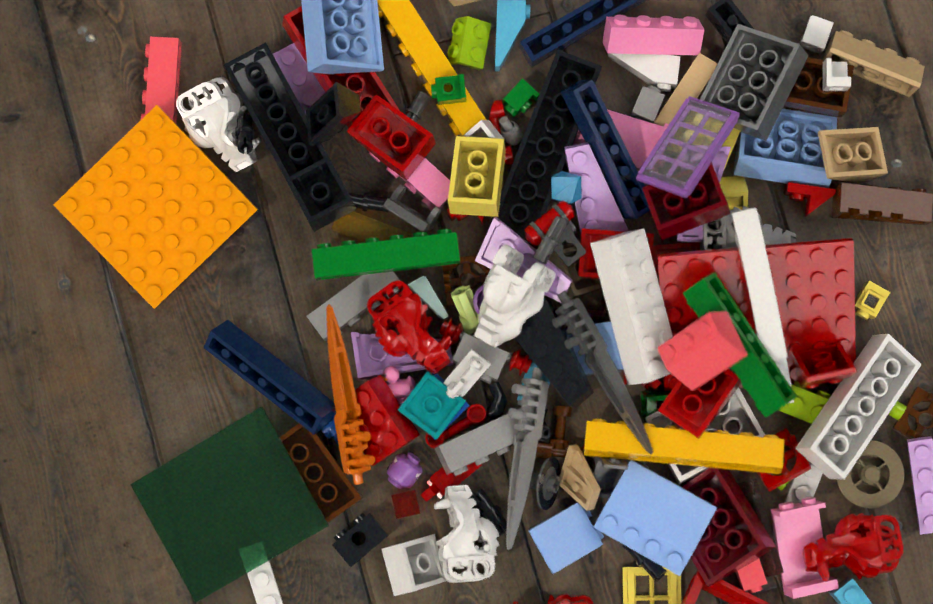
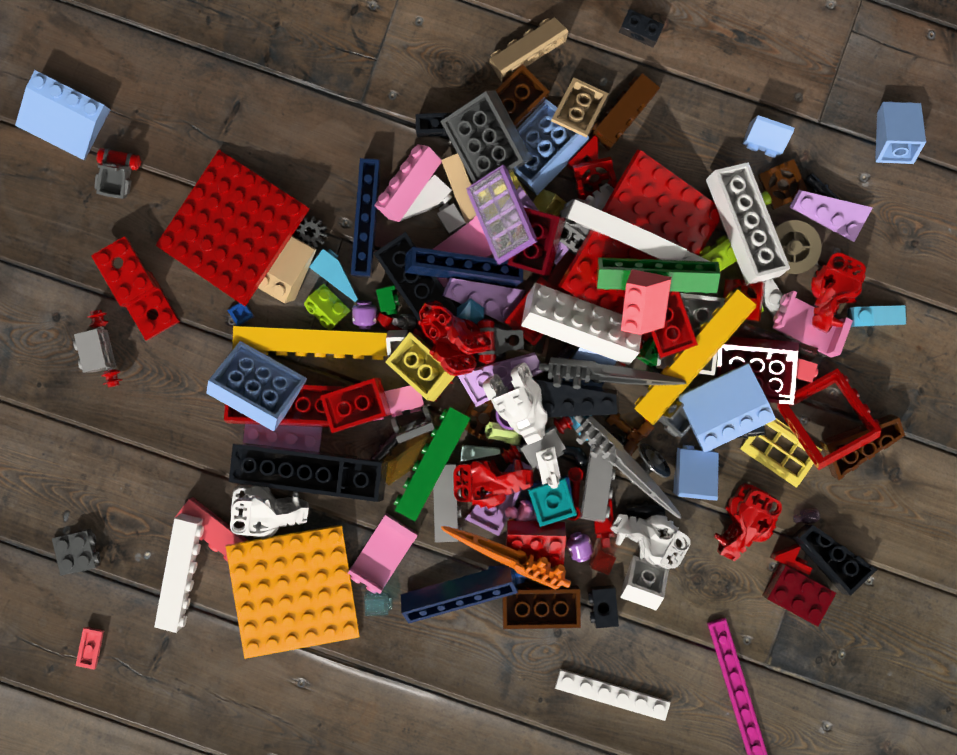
camera: 55 degrees left, 5 degrees up
clear green piece [130,407,329,603] -> none
black pin [235,113,255,154] -> none
black slope [306,82,361,147] -> none
dark grey axle [405,91,431,122] -> none
green brick [431,74,466,105] -> none
dark grey axle [533,216,568,264] -> none
tan wing [559,444,601,511] -> none
red slope [793,343,856,388] -> none
white panel [799,15,834,54] -> none
white panel [823,58,851,91] -> none
light yellow window [855,280,891,320] -> none
none -> white brick [154,513,204,633]
none -> bright pink panel [348,513,418,594]
none -> medium lavender head [352,301,377,329]
none -> clear light blue brick [364,593,393,616]
none -> red animal [418,300,491,376]
none -> red piece [573,157,617,200]

